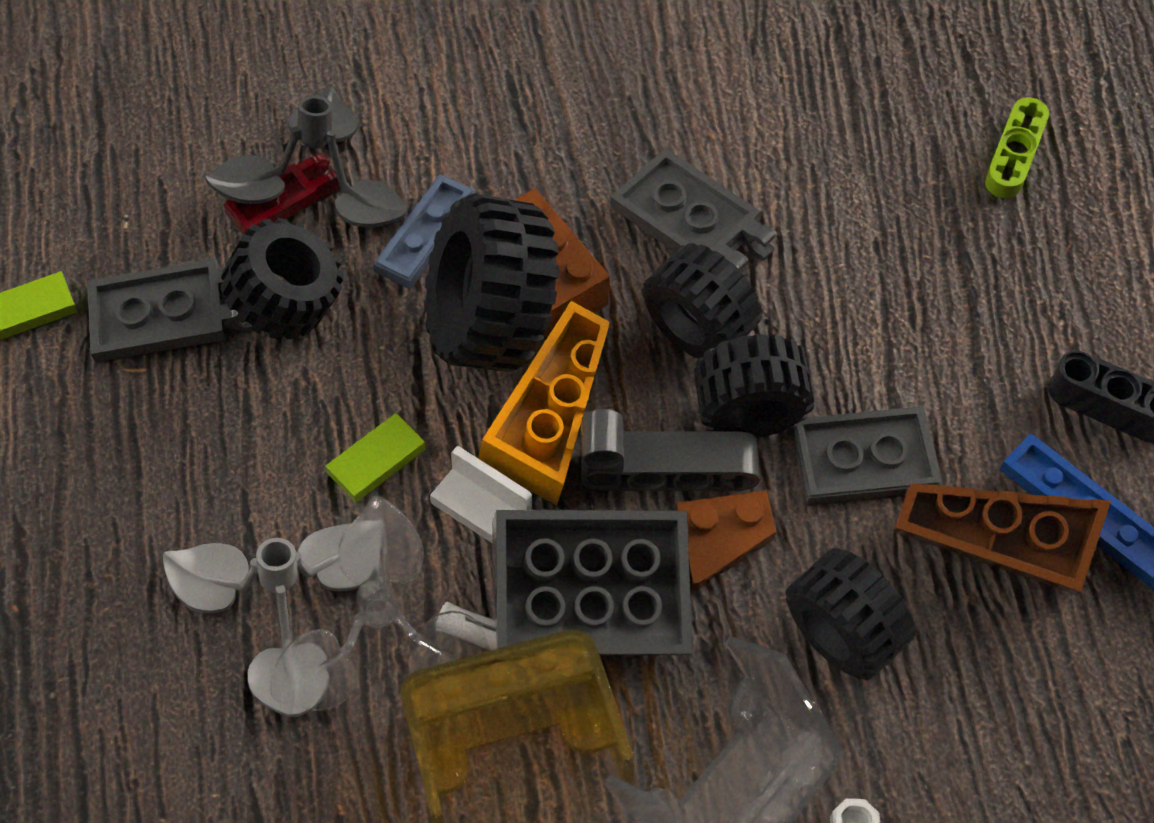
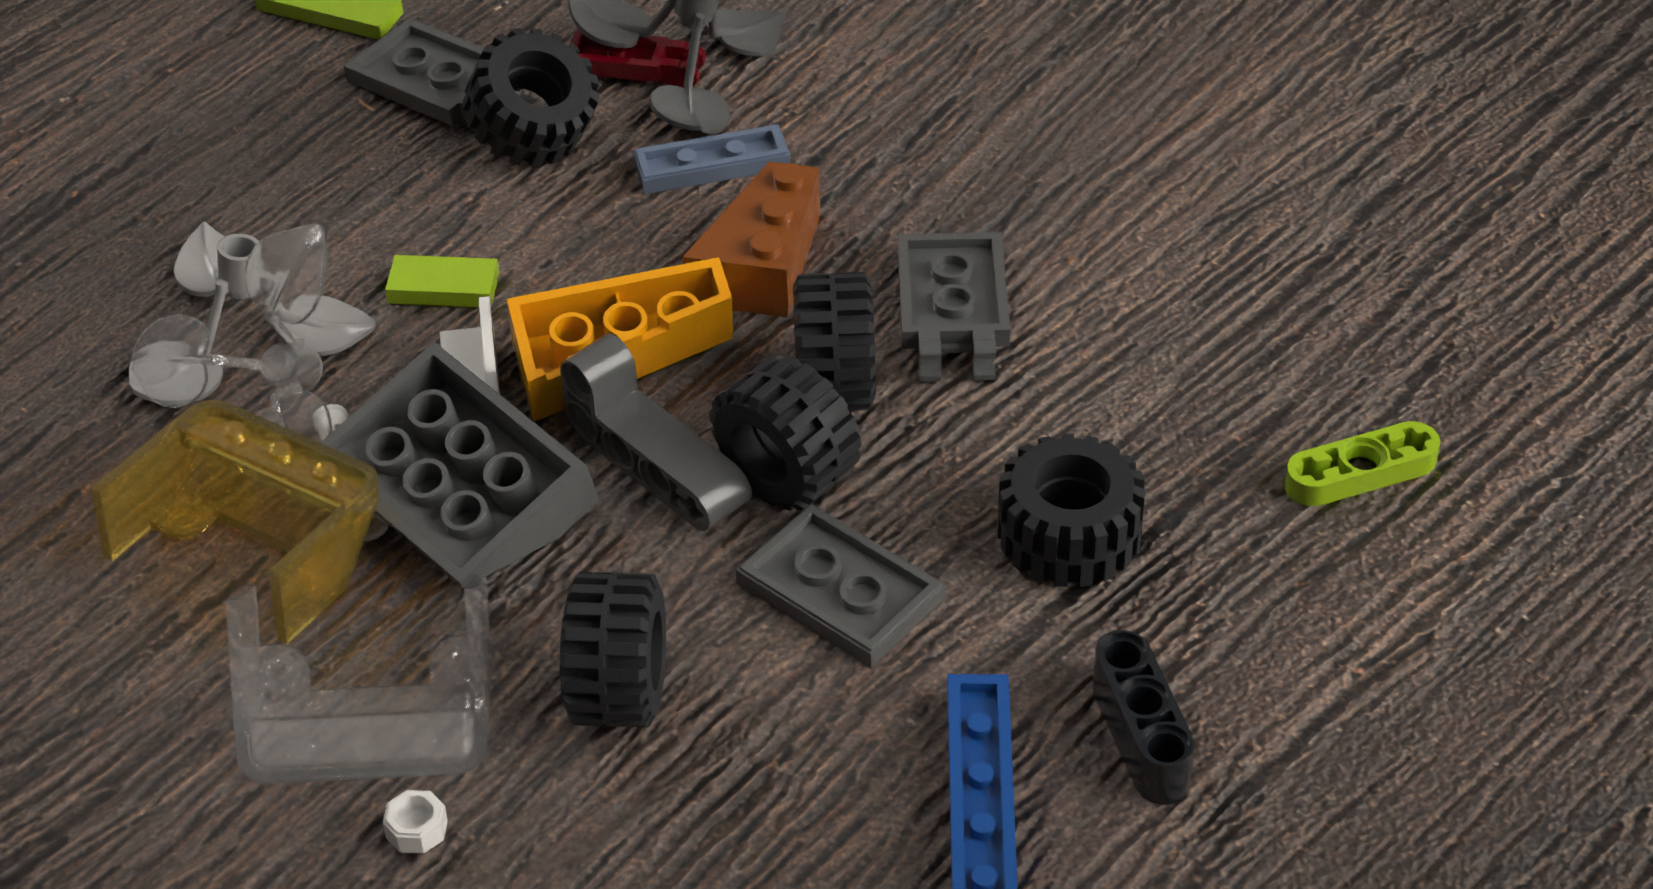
camera: 50 degrees right, 15 degrees down
black tyre [424,194,559,372] -> none
dark orange wing [675,490,776,591] -> none
dark orange wedge [893,483,1111,594] -> none
none -> black tyre [997,434,1146,587]

